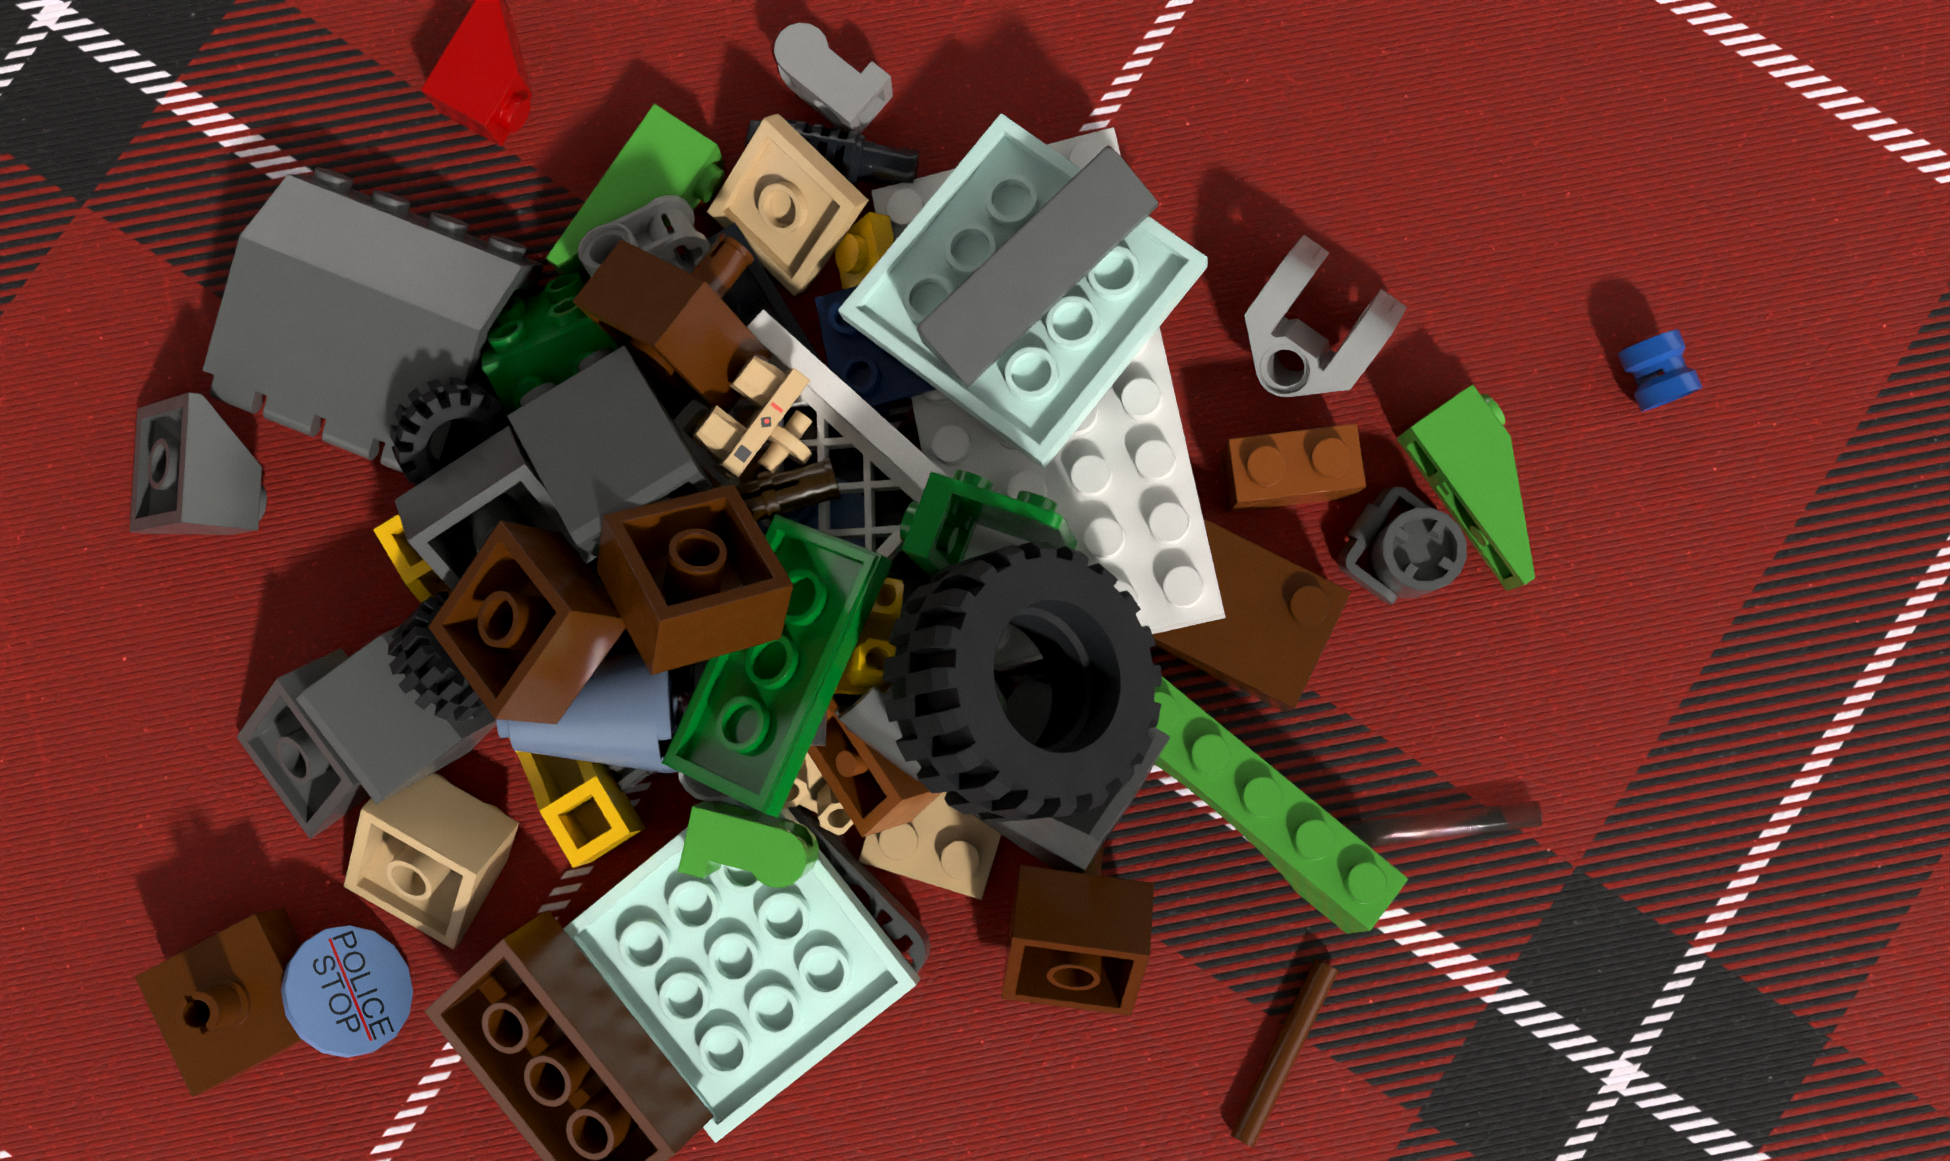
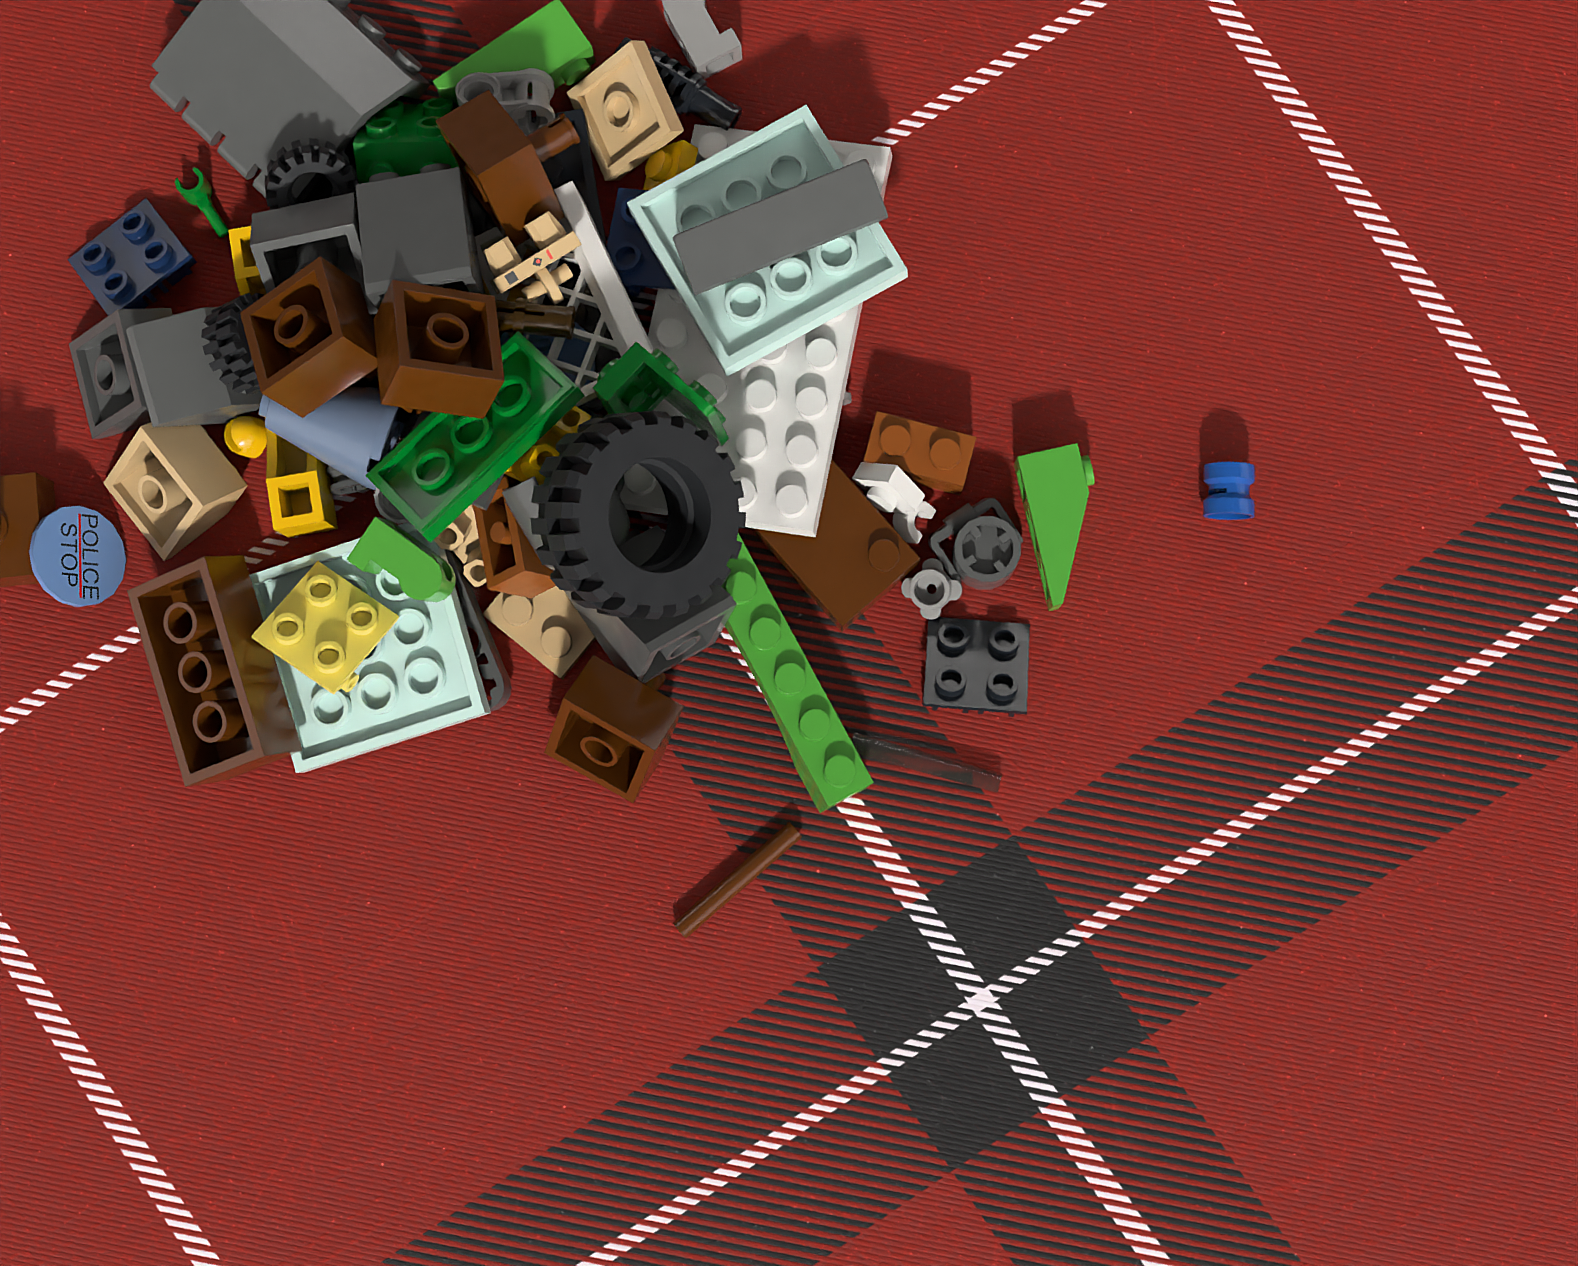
camera: 30 degrees right, 0 degrees up
dark grey slope [129,392,267,535] -> none
light grey piece [1244,235,1407,397] -> none
none -> dark blue hinge [68,198,197,316]
none -> green hand [175,167,229,238]
none -> yellow hinge [224,416,267,459]
none -> light yellow hinge [251,561,399,695]
none -> white plate [852,462,936,544]
none -> light grey plate [901,558,963,620]
none -> black hinge [922,617,1030,717]

